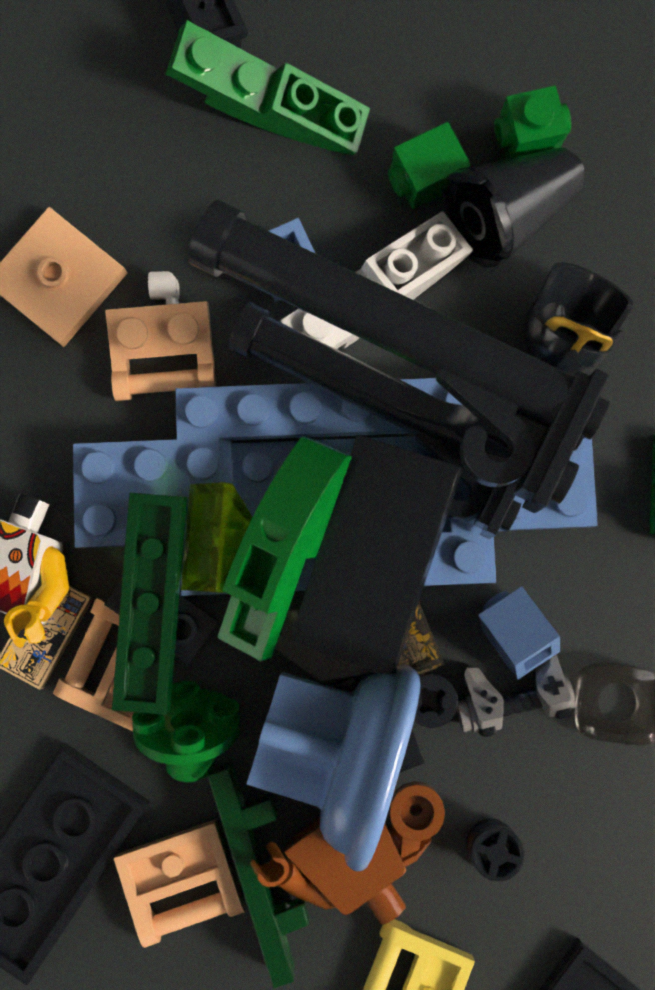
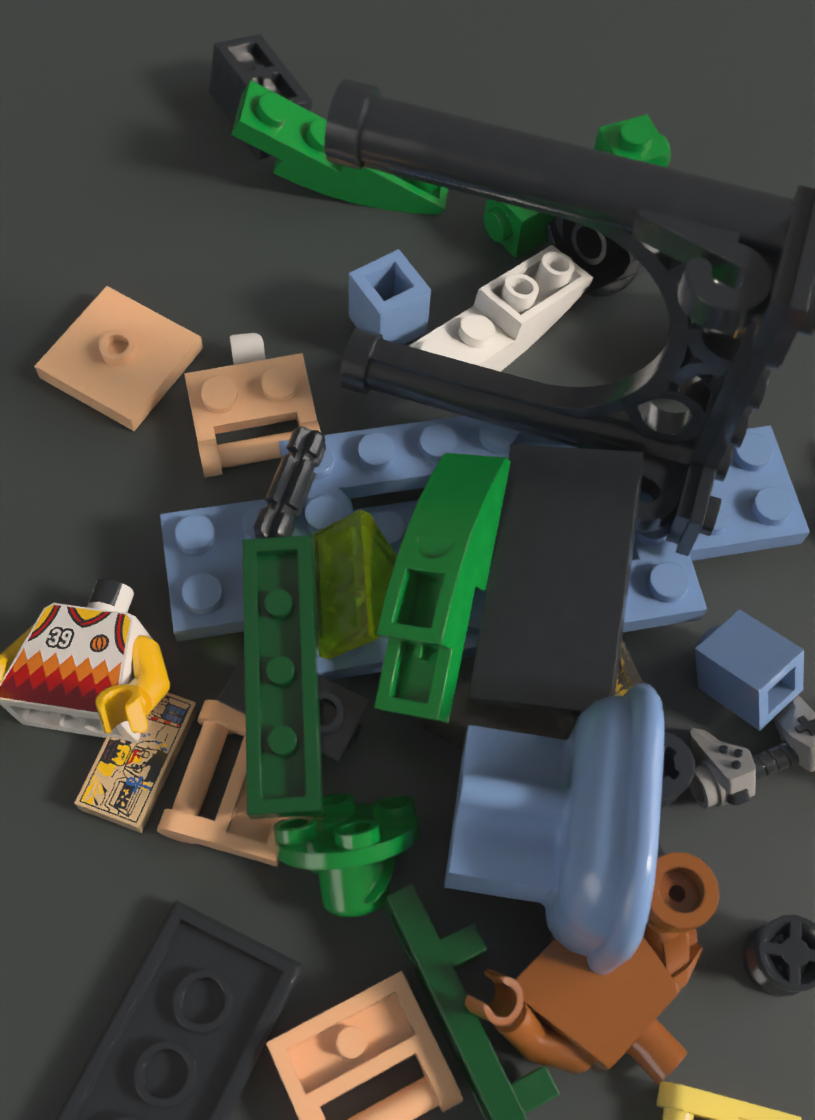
camera: 10 degrees left, 20 degrees down
none -> black axle [254,426,326,539]

